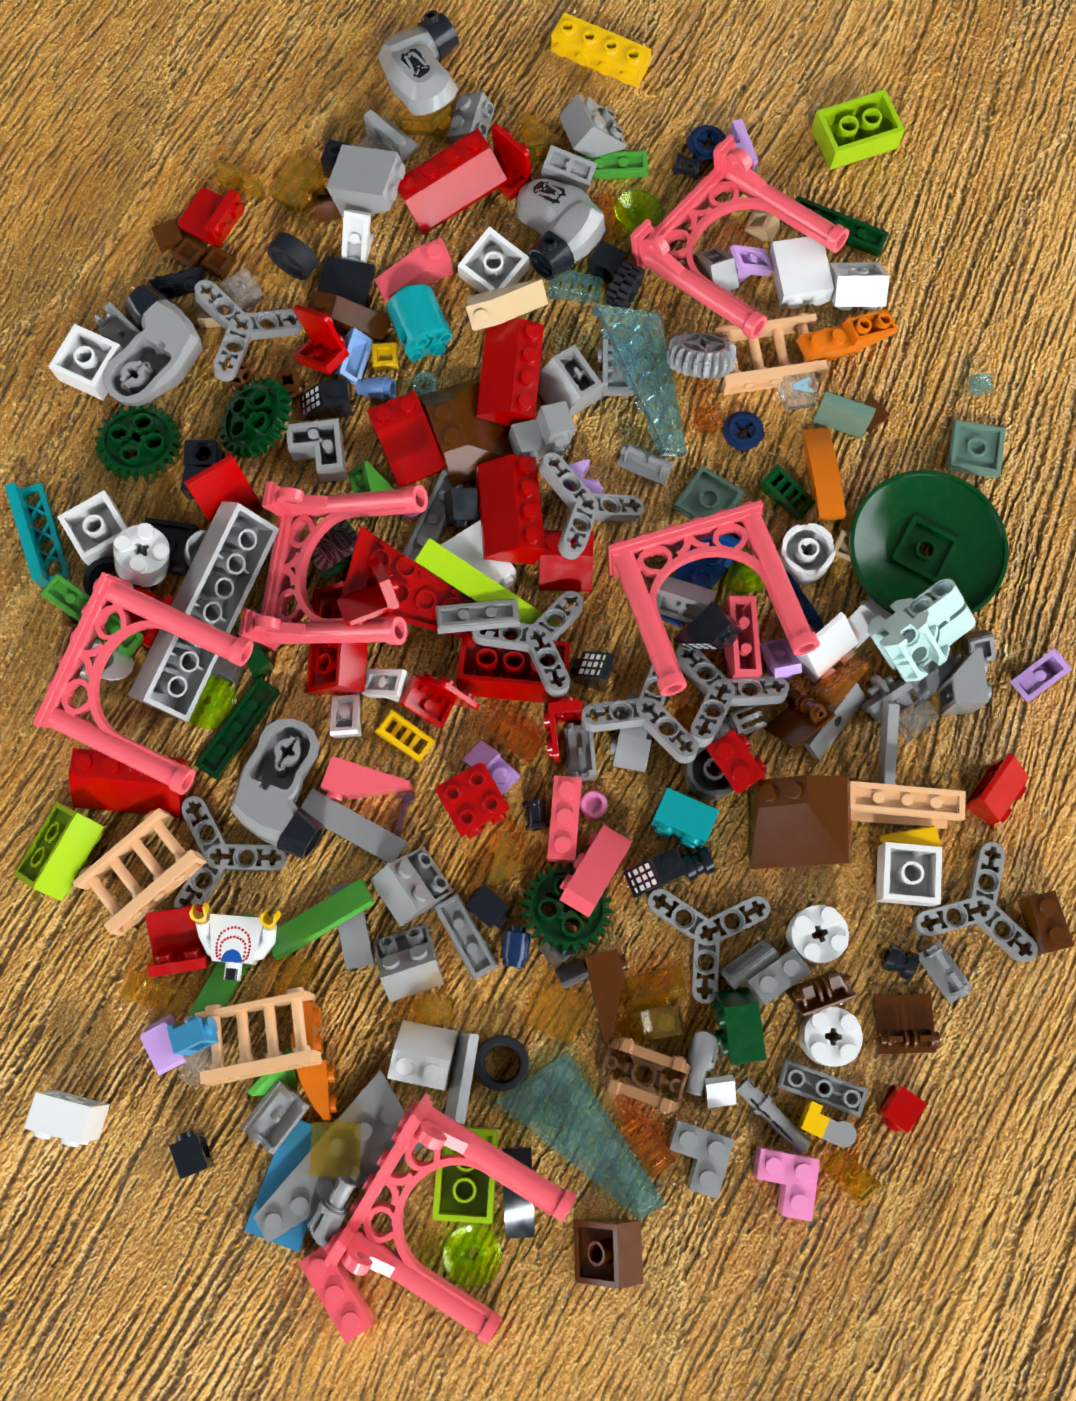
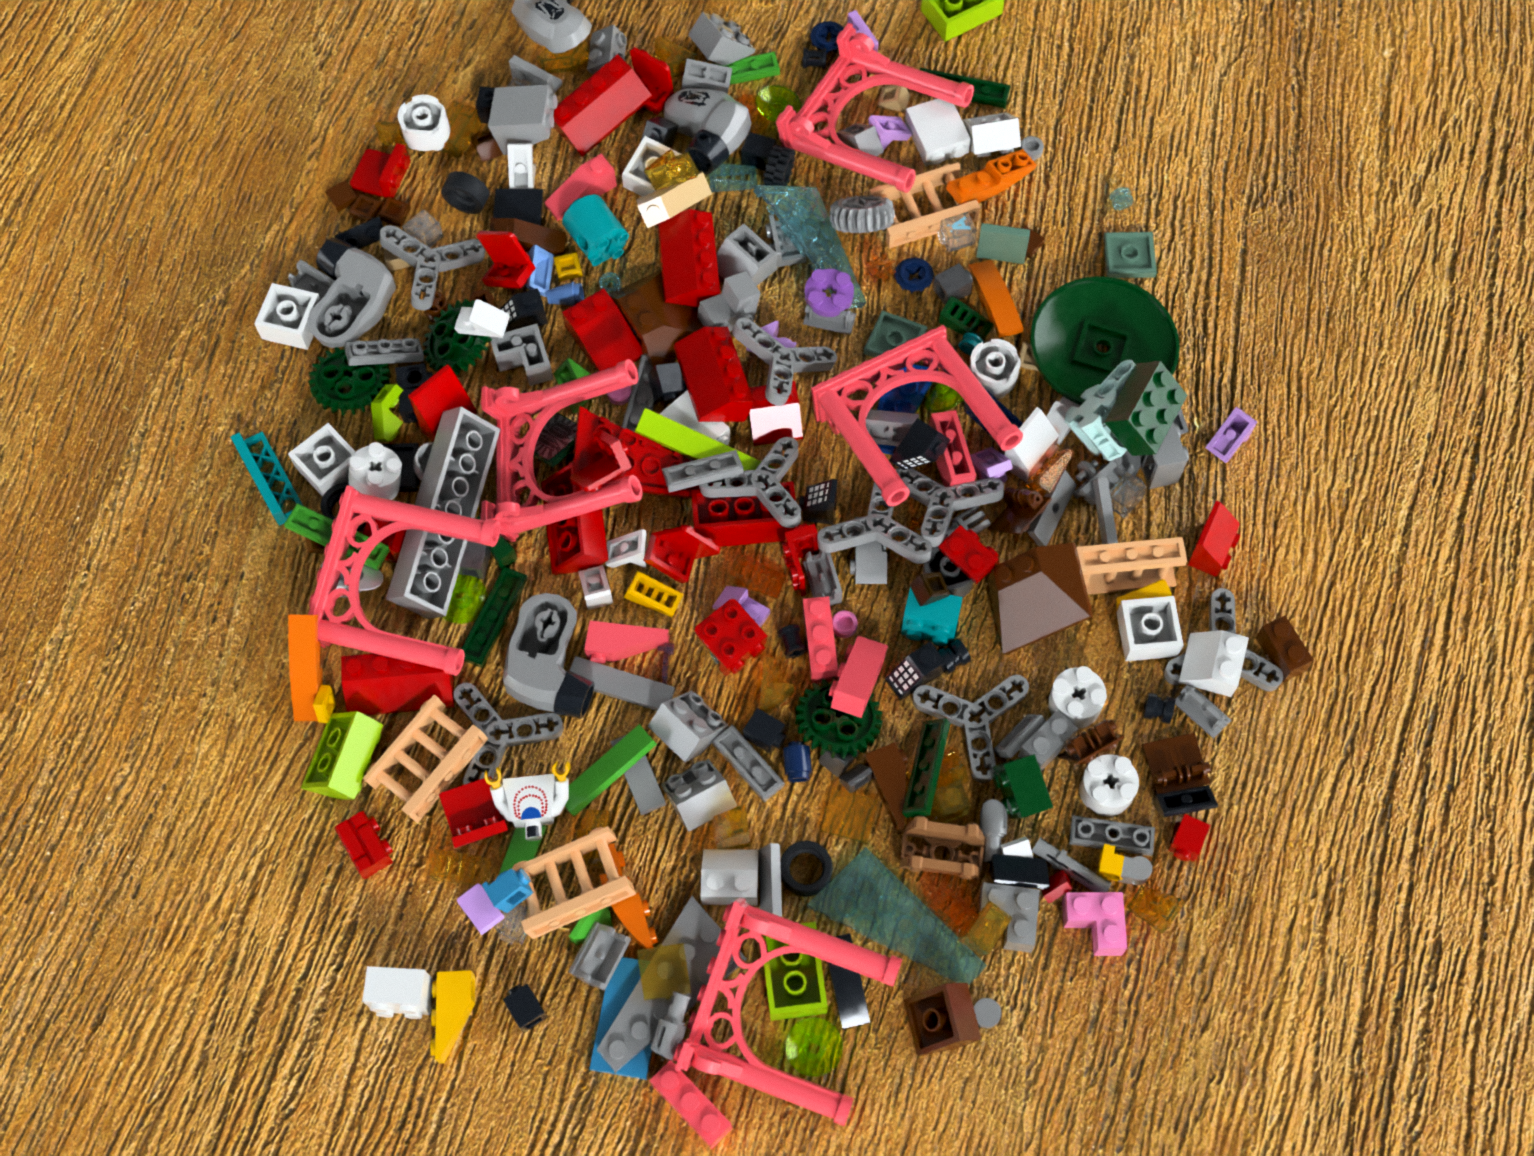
camera: 10 degrees left, 10 degrees down
none -> orange slope [288,614,323,721]
none -> yellow tile [313,685,336,723]
none -> red brick [334,811,394,879]
none -> light grey tile [344,338,424,366]
none -> lime slope [371,384,403,442]
none -> white brick [398,95,450,151]
none -> yellow slope [430,970,476,1064]
none -> white slope [454,299,510,338]
none -> black brick [641,116,679,148]
none -> clear yellow slope [644,149,699,191]
none -> medium lavender plate [804,269,854,317]
none -> dark green tile [902,718,950,818]
none -> dark brown slope [910,572,951,606]
none -> flat silver brick [933,263,973,305]
none -> clear yellow slope [957,900,1012,957]
none -> teal bush [959,333,984,356]
none -> light grey tile [974,998,1001,1029]
none -> black slope [989,854,1050,889]
none -> light grey tile [1019,136,1044,160]
none -> red tile [1041,869,1072,904]
none -> dark green brick [1104,361,1188,456]
none -> black slope [1155,785,1218,817]
none -> white slope [1178,630,1249,697]

